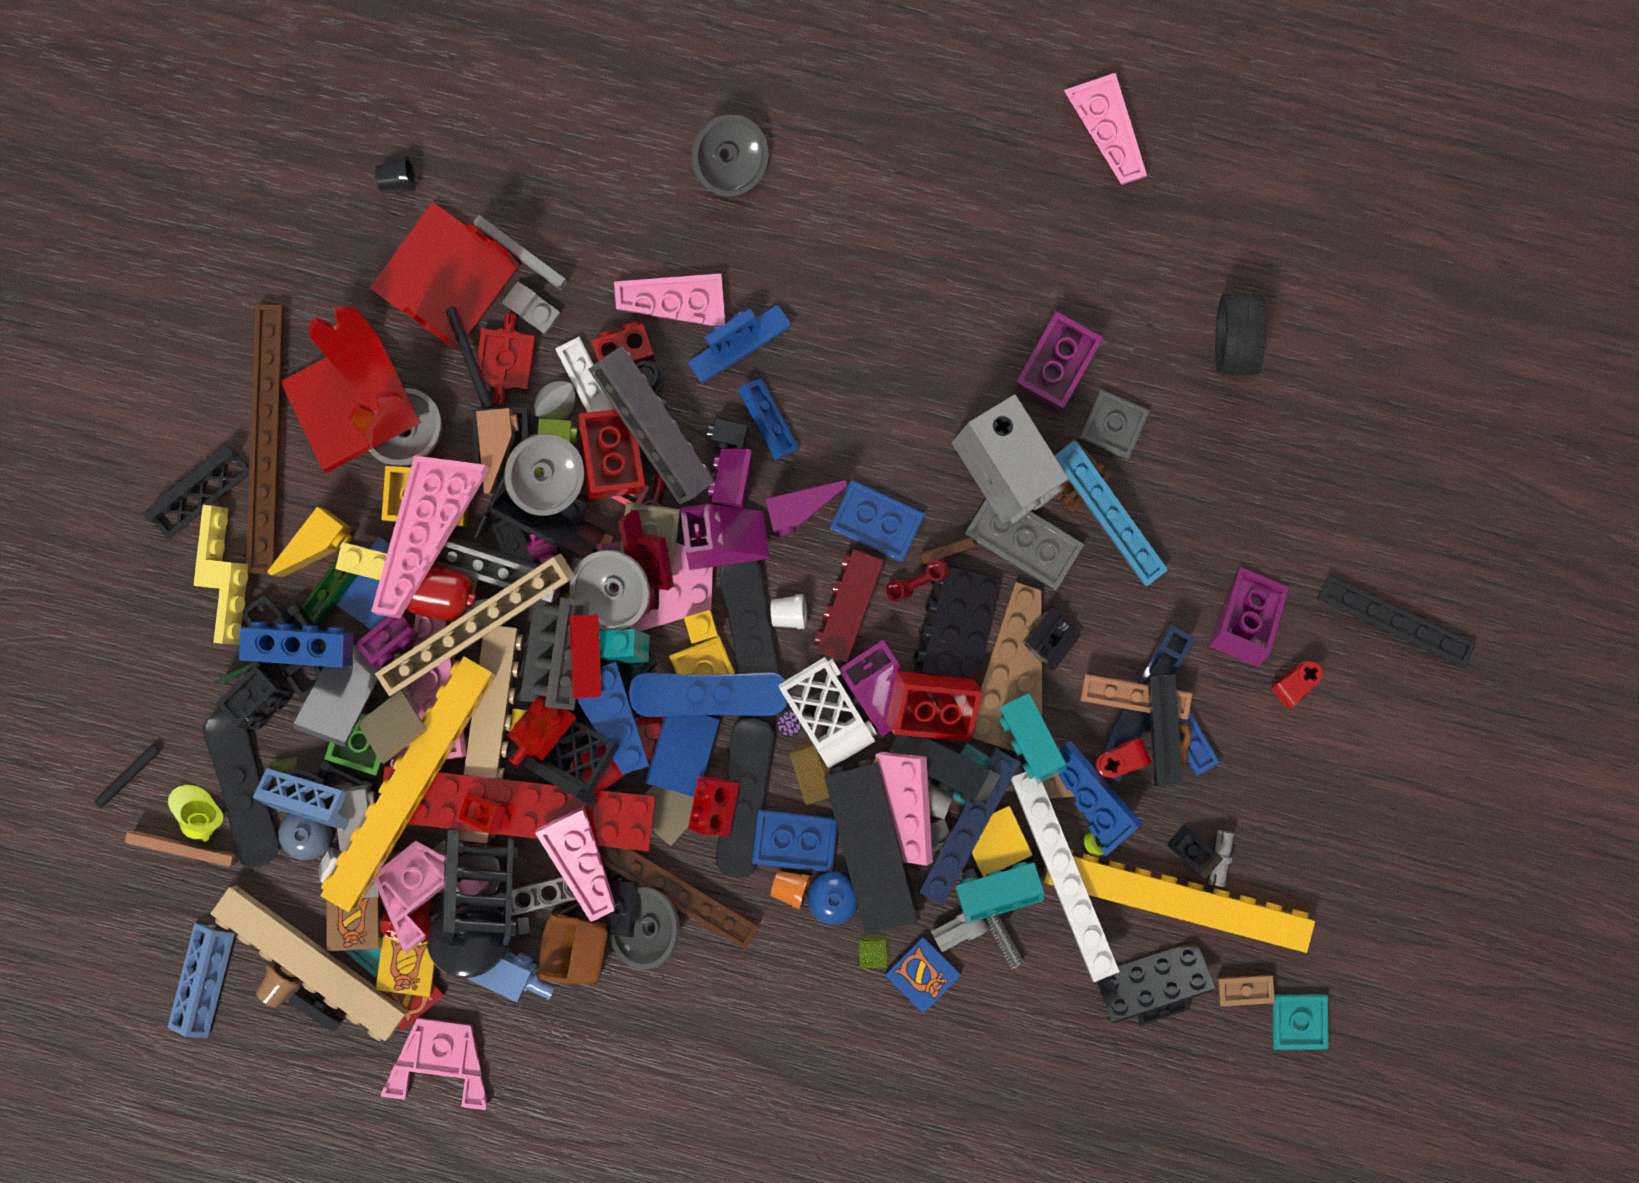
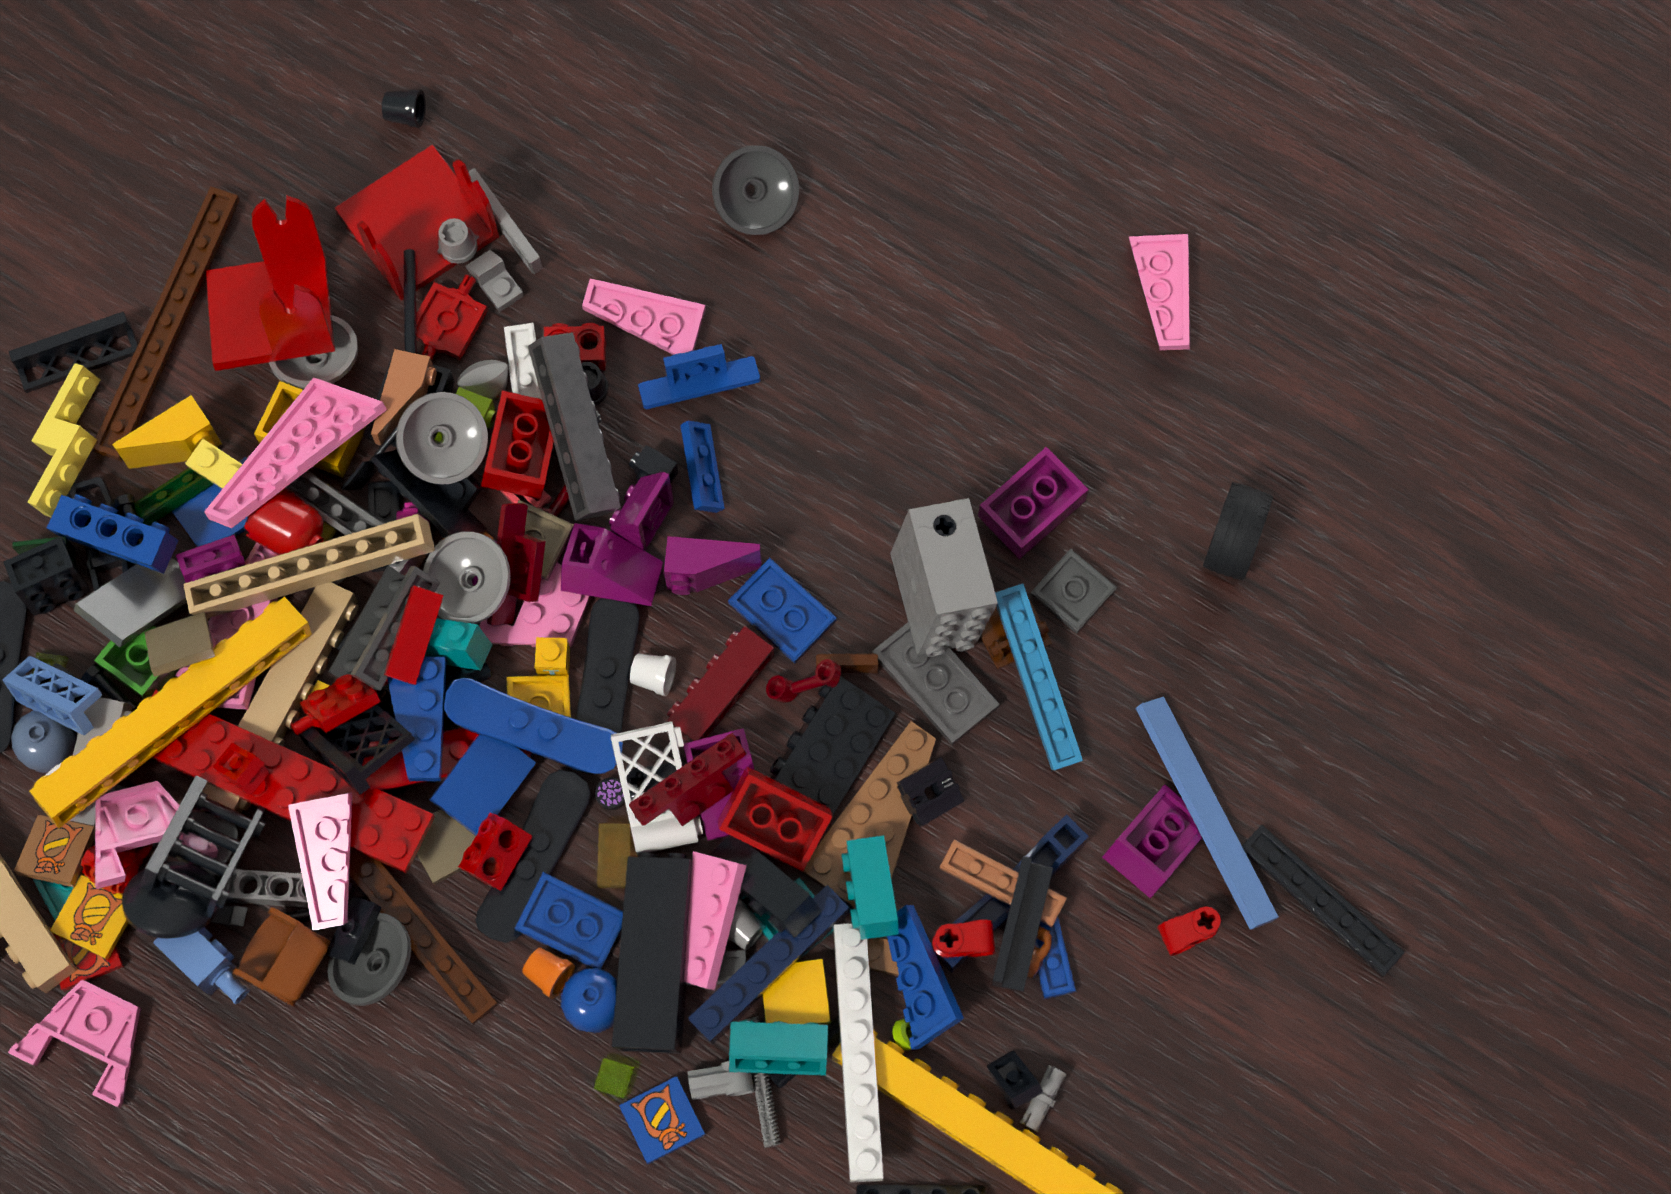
camera: 15 degrees right, 15 degrees down
none -> light grey piece [437,218,478,264]
none -> dark red bracket [629,733,747,826]
none -> medium blue tile [1136,697,1279,930]

